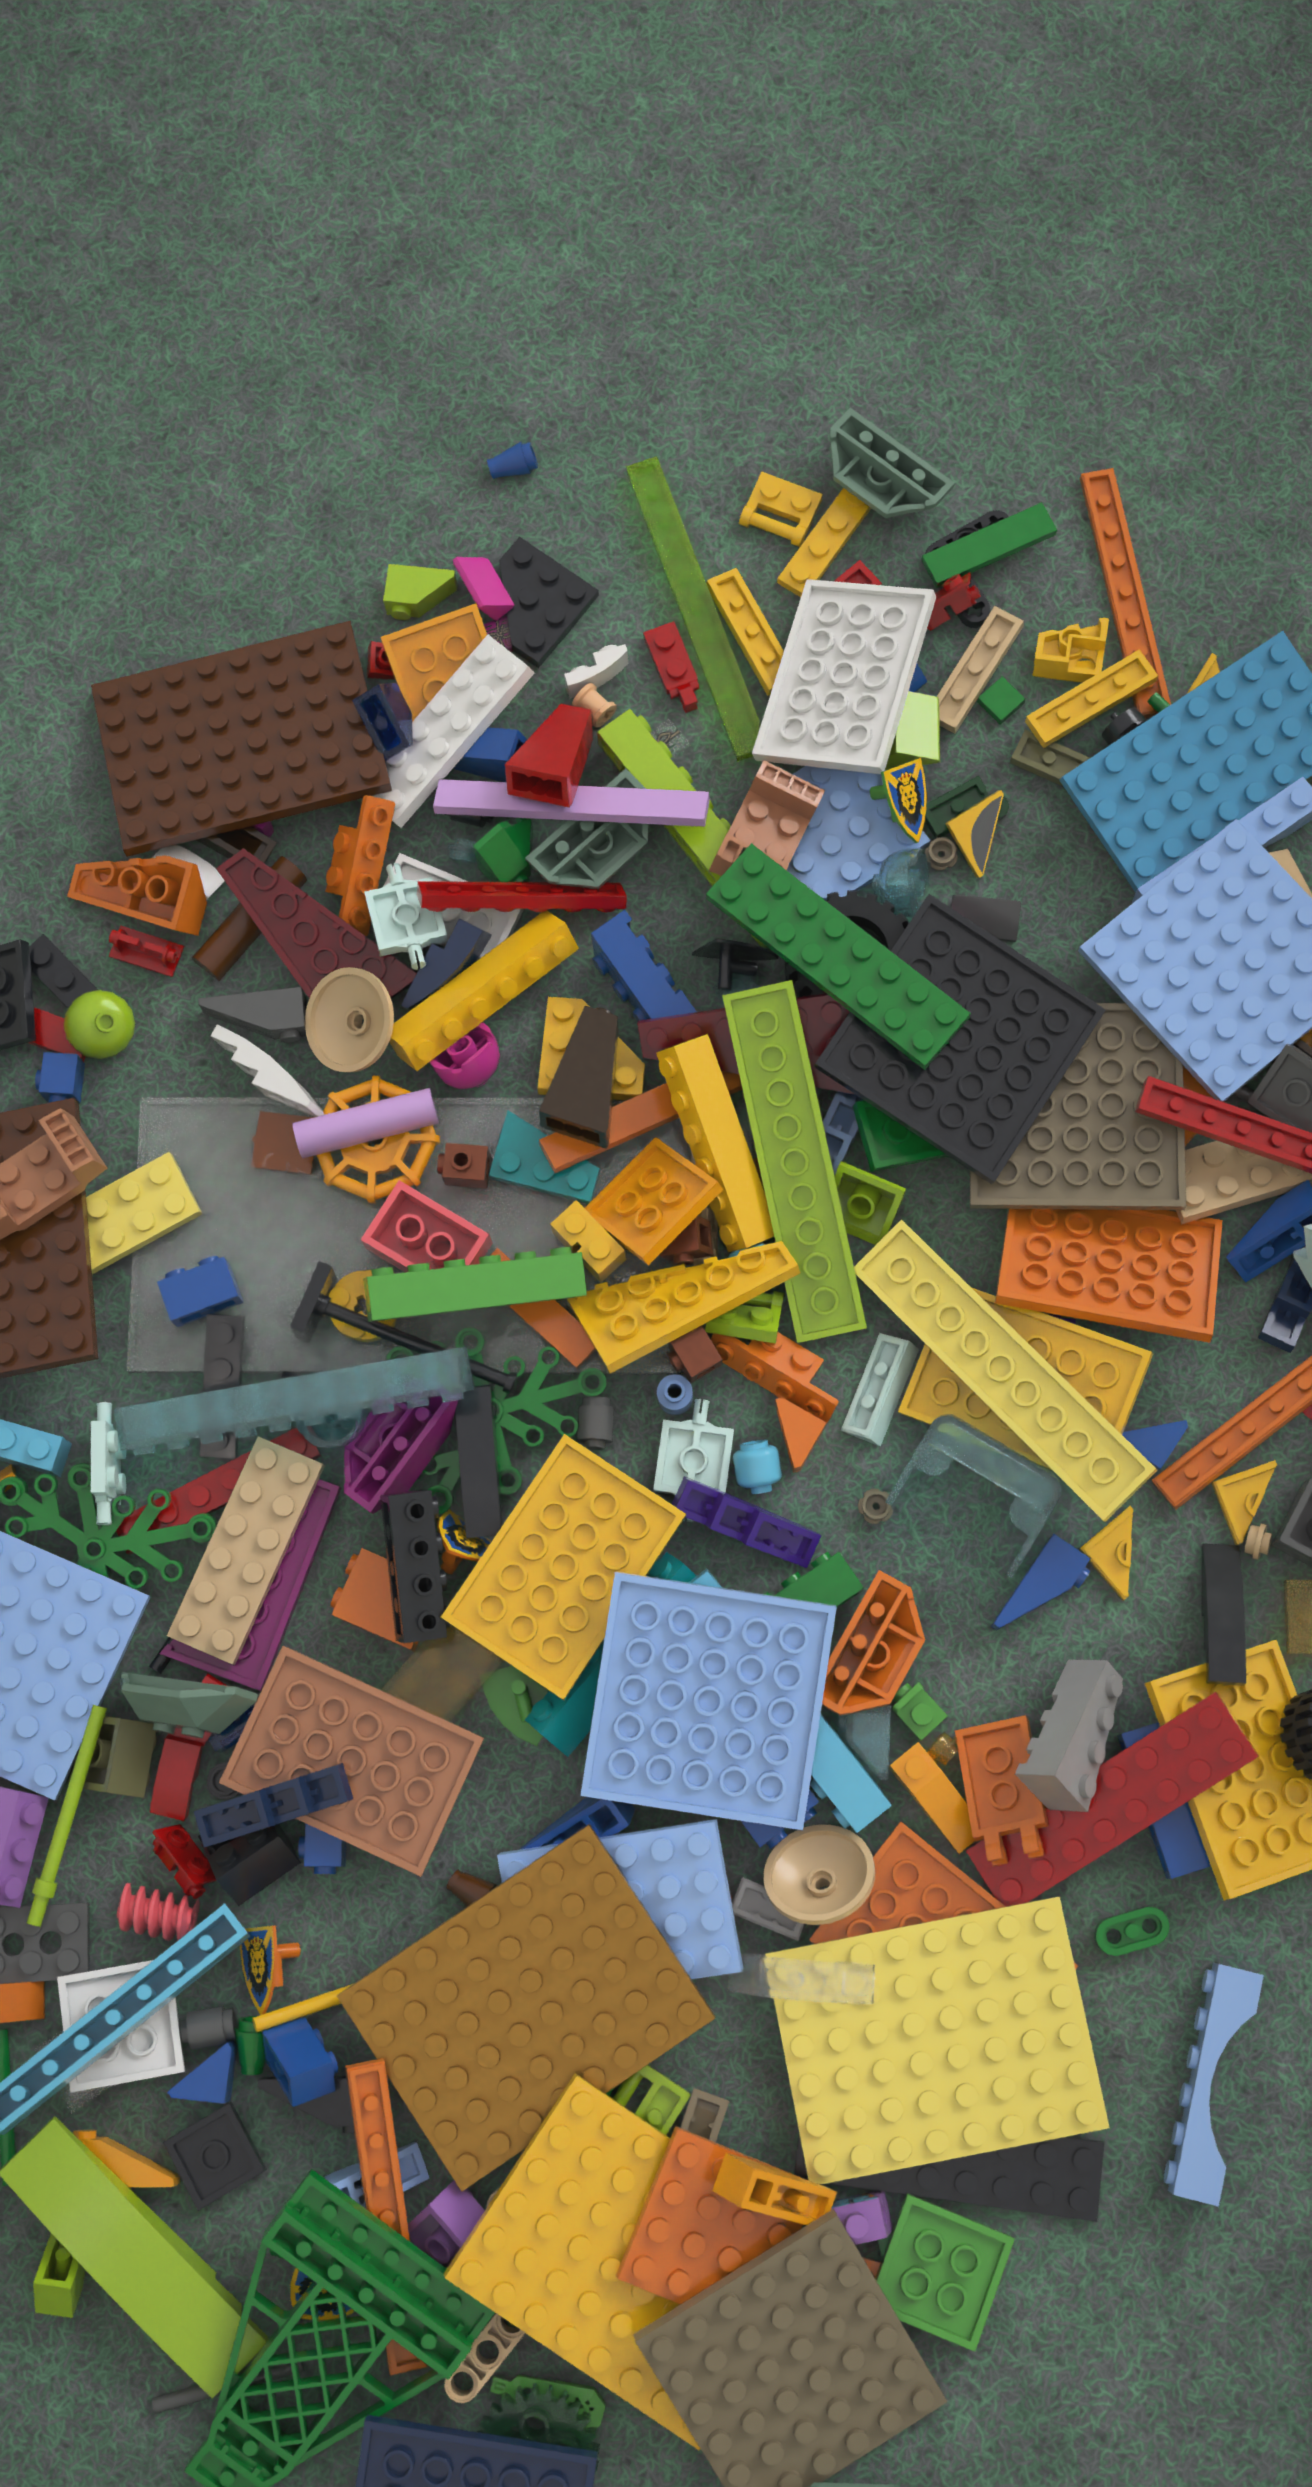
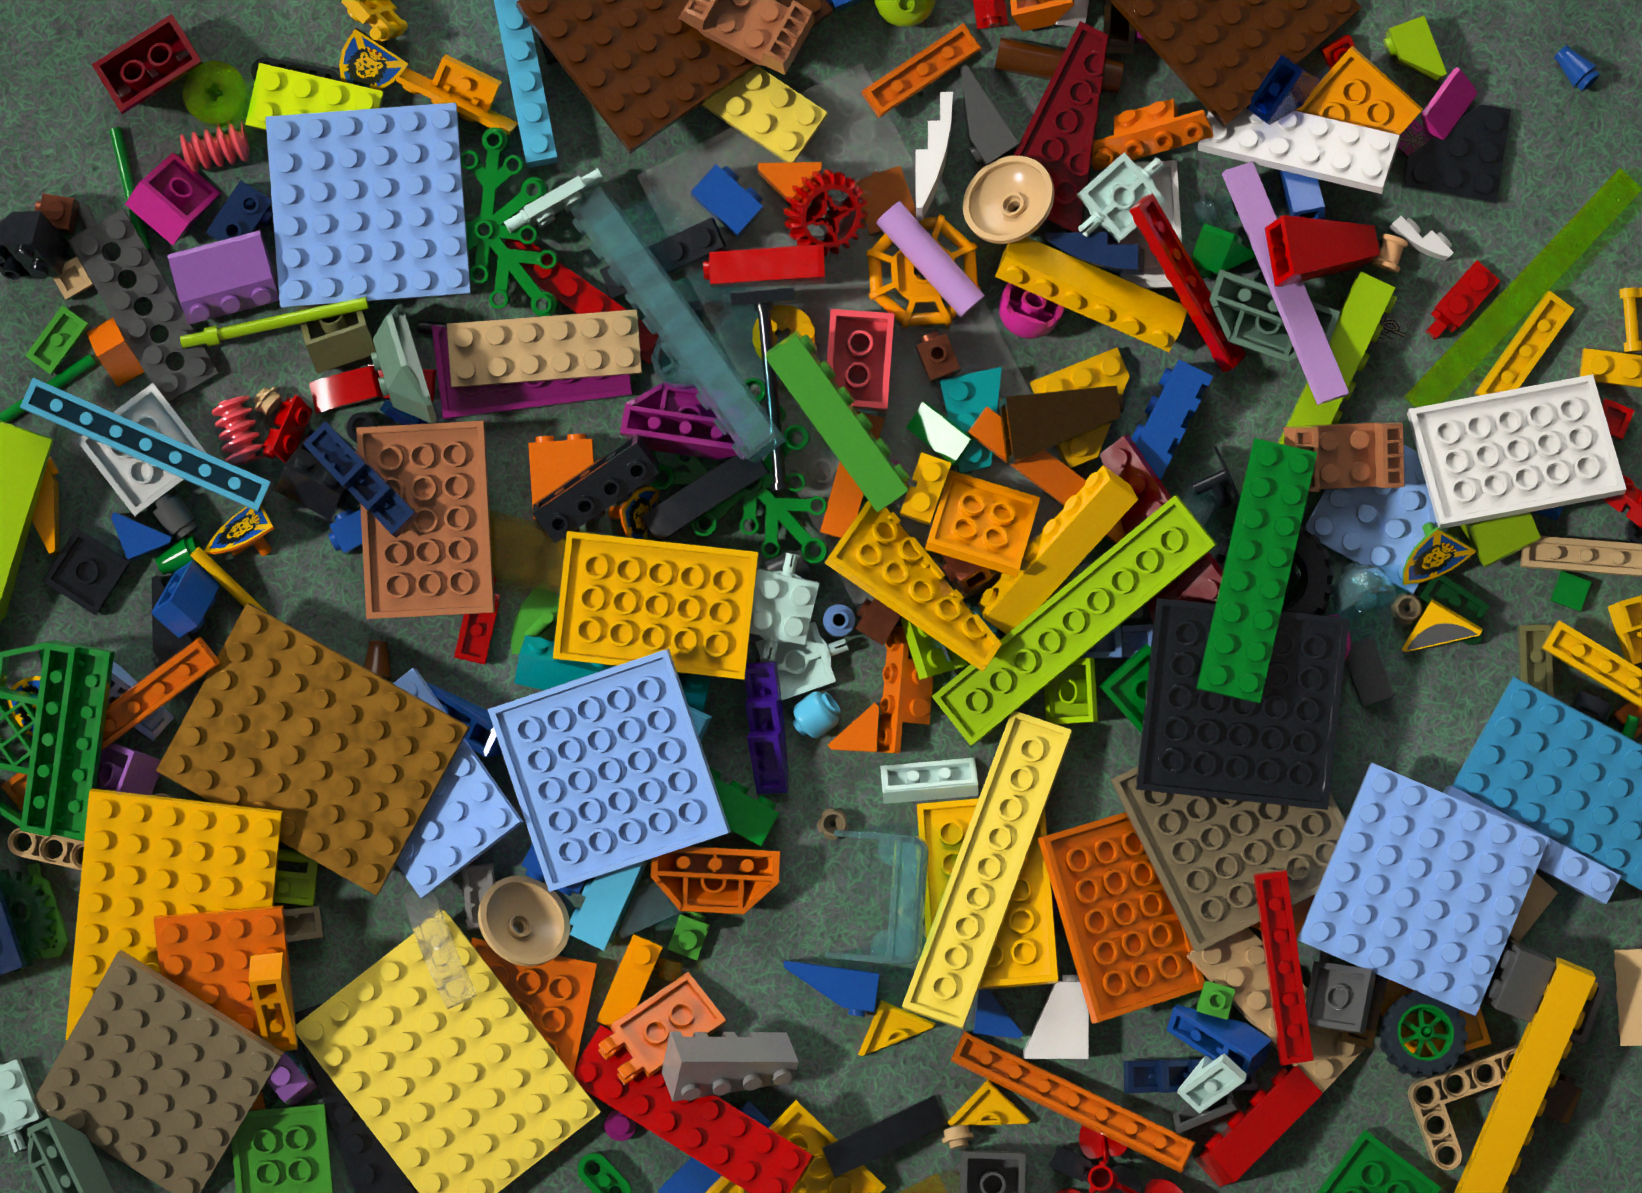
camera: 55 degrees right, 10 degrees up
none -> tan plate [254,387,283,416]
none -> red hinge [454,576,500,665]
none -> magenta plate [604,1110,636,1141]
none -> red slope [703,244,825,288]
none -> light aqua plate [750,552,819,661]
none -> orange slope [758,162,822,205]
none -> red gear [783,169,869,256]
none -> orange tile [861,23,982,118]
none -> tile [905,402,975,465]
none -> white slope [1023,975,1089,1059]
none -> bright green bracket [1196,981,1235,1020]

